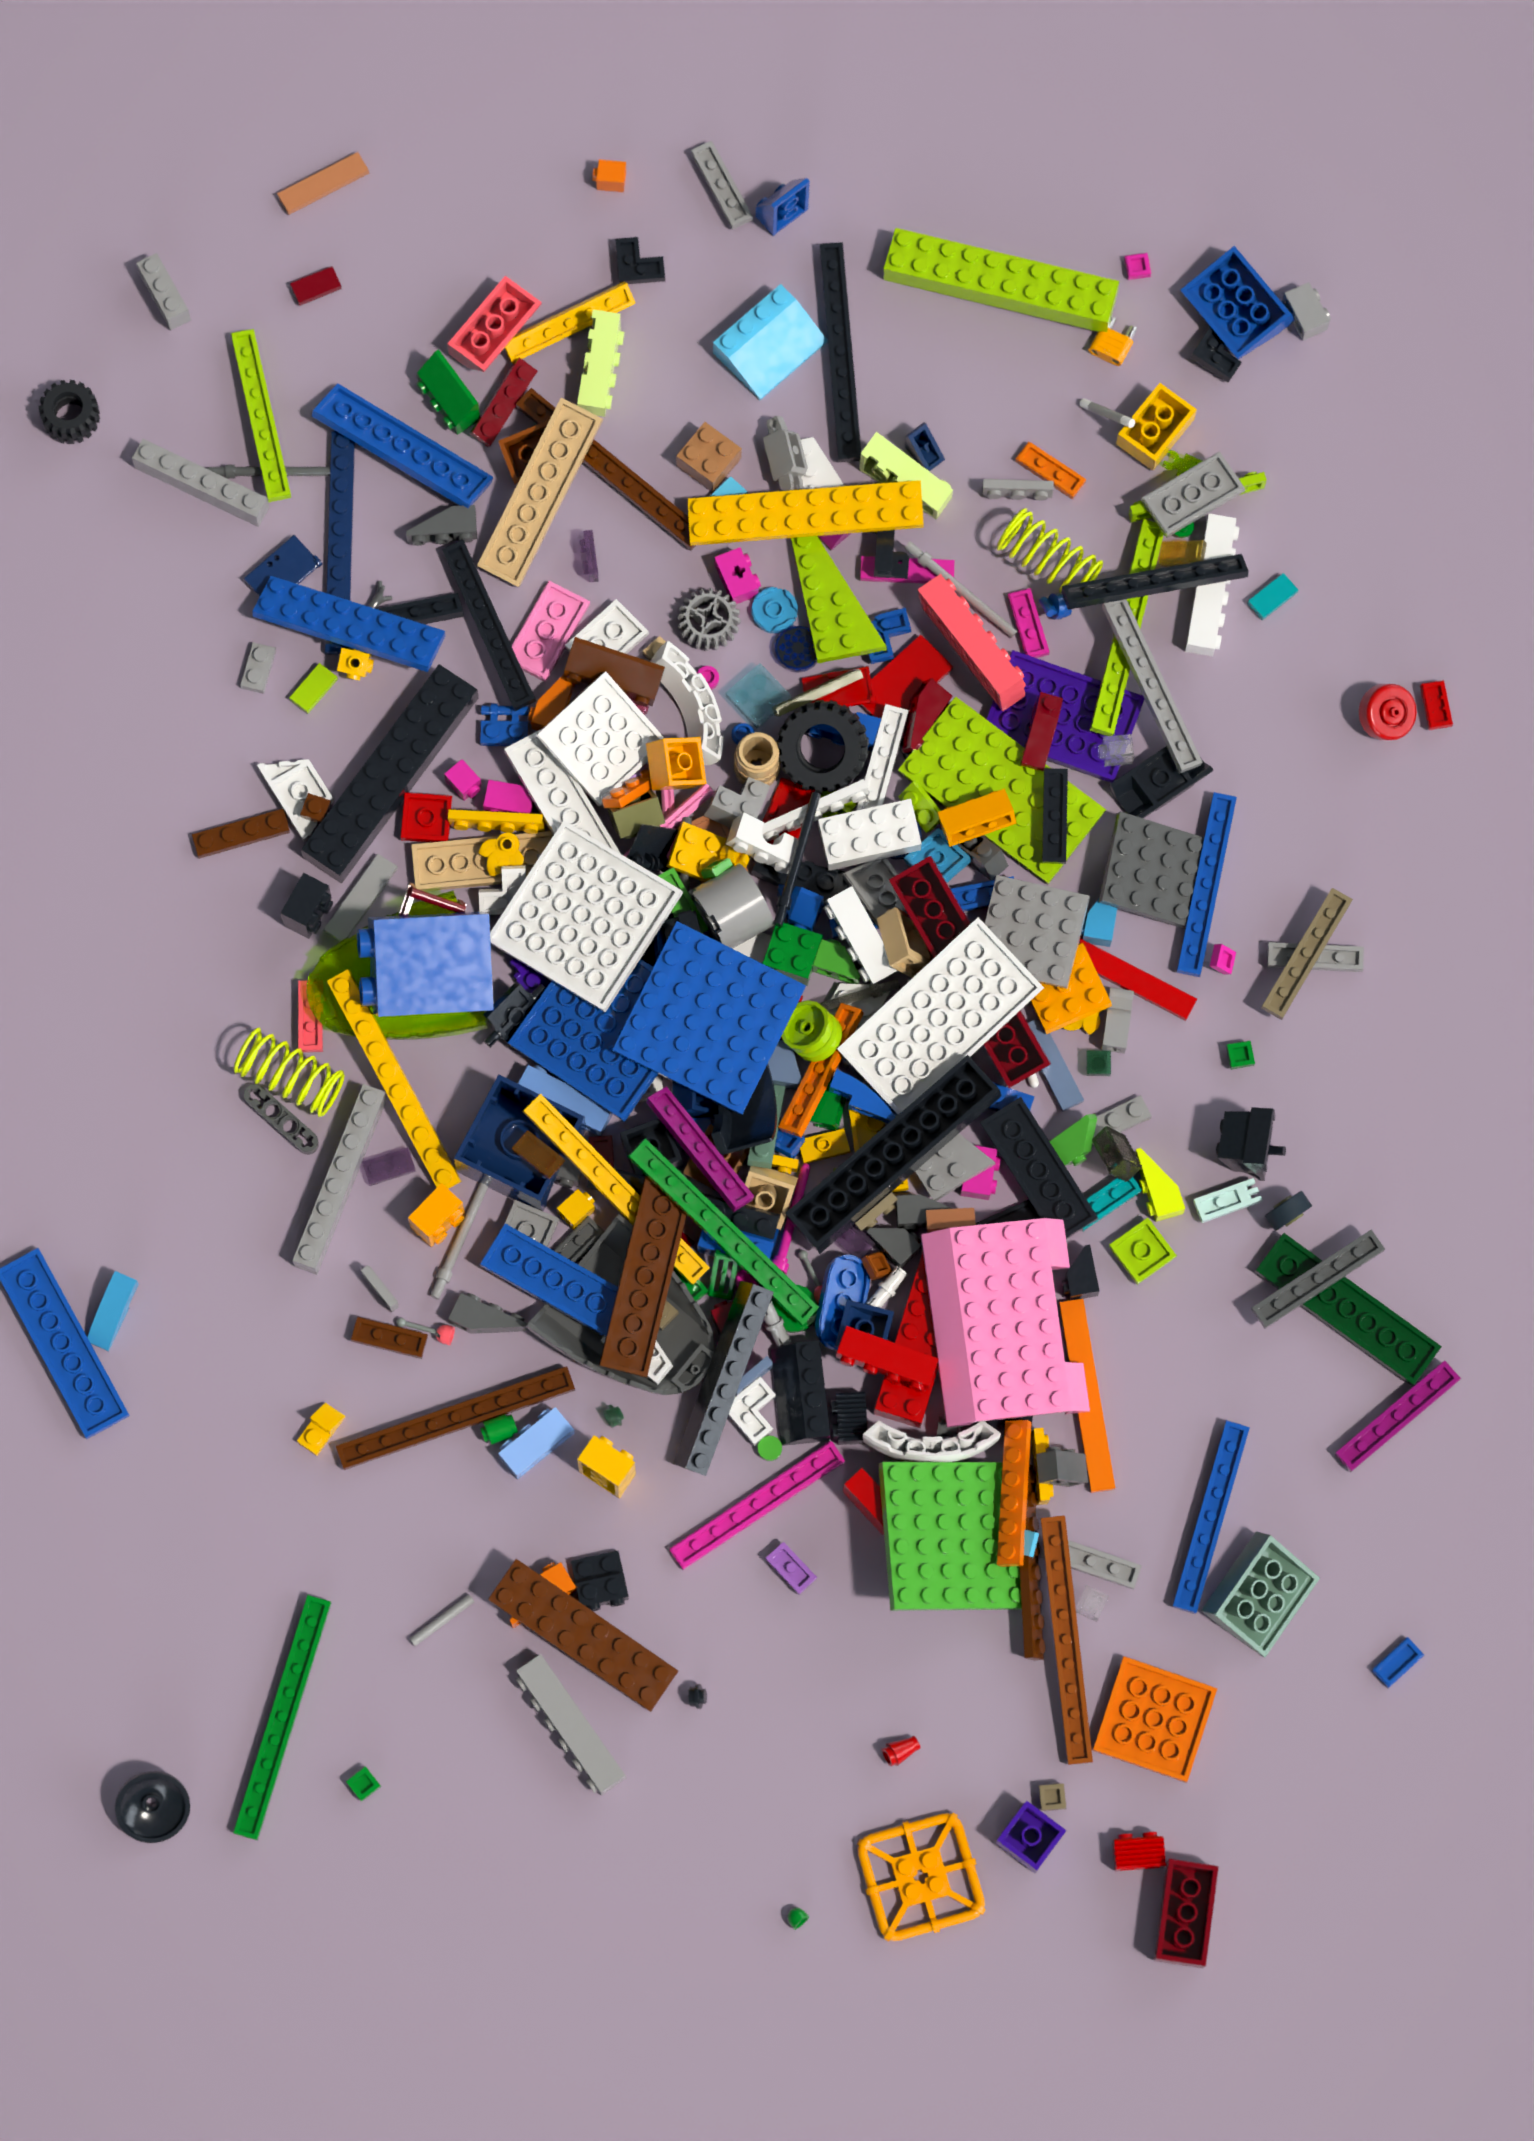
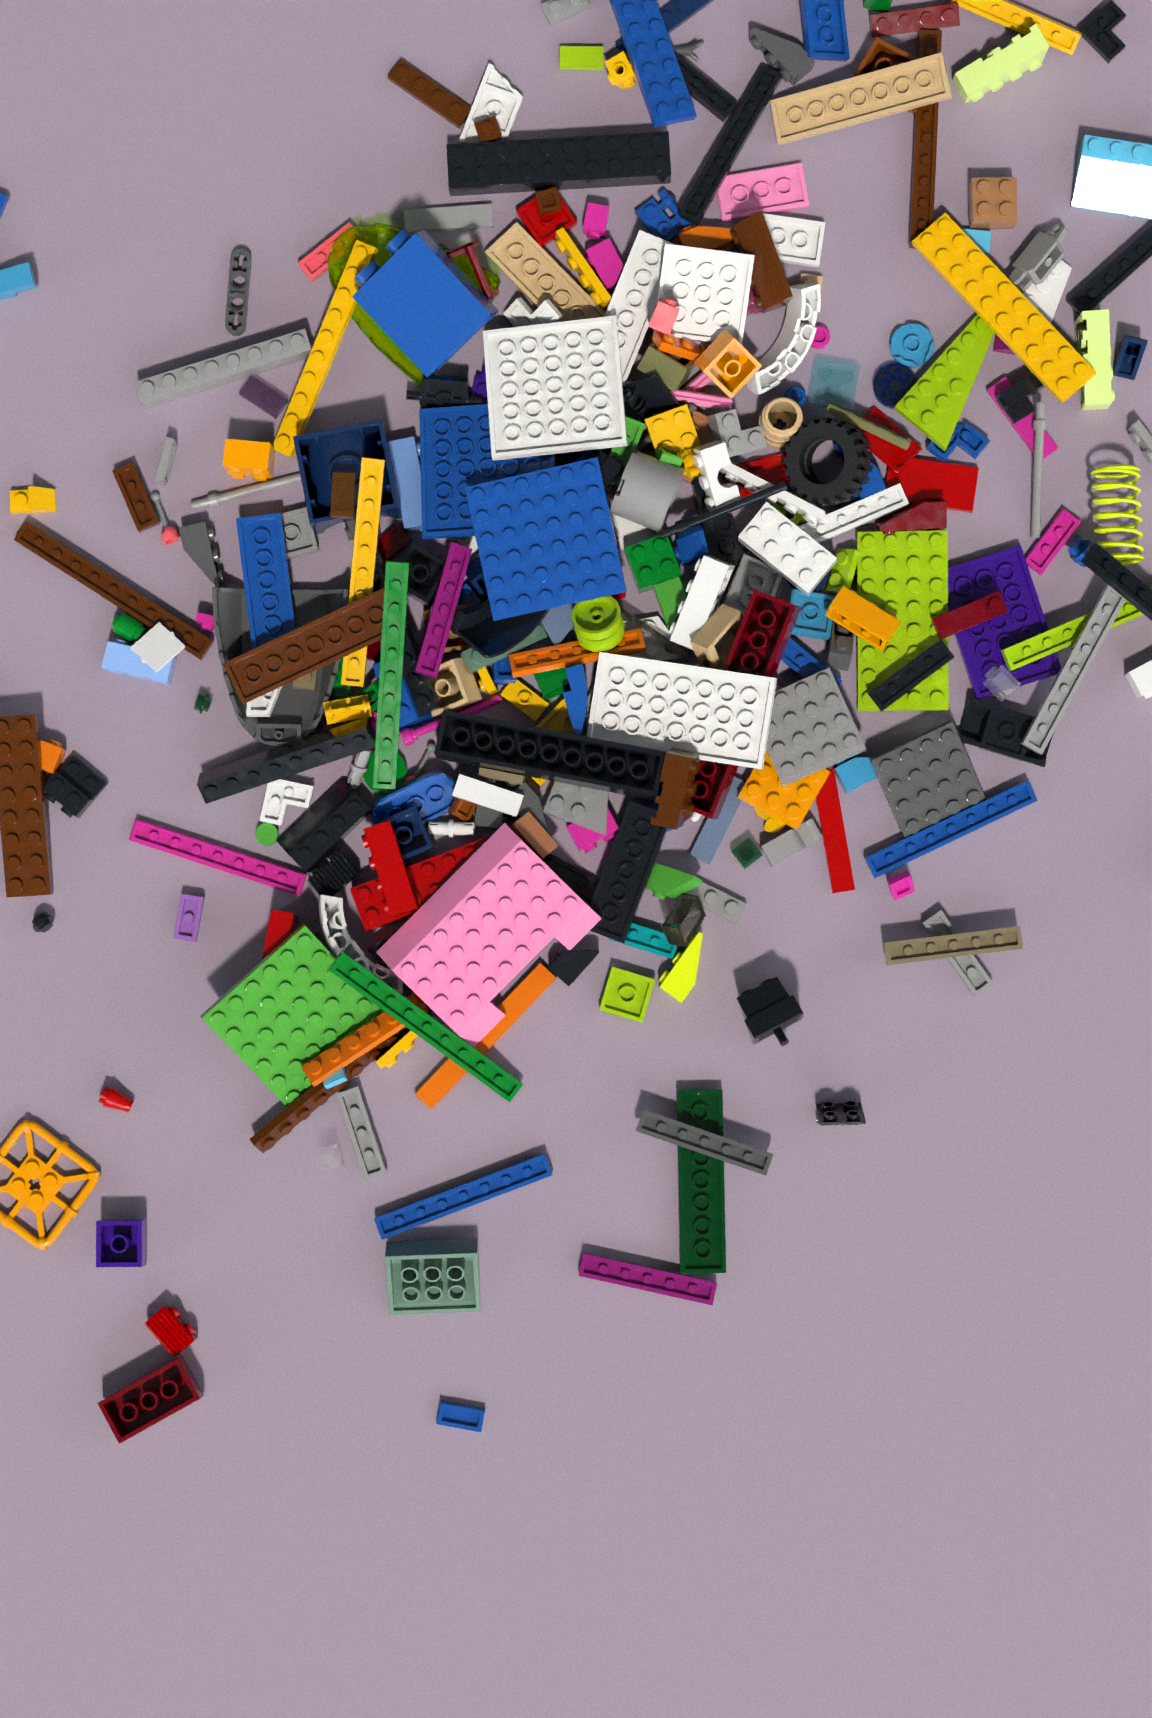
camera: 60 degrees right, 10 degrees up
neon yellow piece [234,1027,345,1117] -> none
black brick [280,873,333,939] -> none
yellow plate [478,832,524,876] -> none
dark grey tile [554,1216,605,1263] -> none
yellow brick [557,1189,595,1230] -> none
yellow brick [577,1435,636,1499] -> none
clear purple plate [579,530,599,583] -> none
light grey gear [677,588,741,651] -> none
dark pink brick [714,547,761,604] -> none
sand blue tile [735,1356,773,1397] -> none
coral brick [918,574,1026,712] -> none
dark grey brick [1036,1447,1088,1487] -> none
dark tan plate [1039,1783,1066,1811] -> none
dark orange plate [1041,1515,1093,1765] -> none
orange plate [1092,1656,1218,1783] -> none
light aqua hinge [1193,1178,1263,1223] -> none
green plate [1226,1041,1255,1069] -> none
black wheel [1265,1191,1312,1231] -> none
none -> white piece [130,622,185,673]
none -> dark pink plate [195,612,214,631]
none -> yellow hinge [323,694,372,725]
none -> green plate [328,951,523,1102]
none -> white tile [452,774,524,817]
none -> reddish brown plate [535,187,562,216]
none -> coral brick [648,296,680,335]
none -> reddish brown wedge [650,747,700,830]
none -> black hinge [816,1101,866,1126]

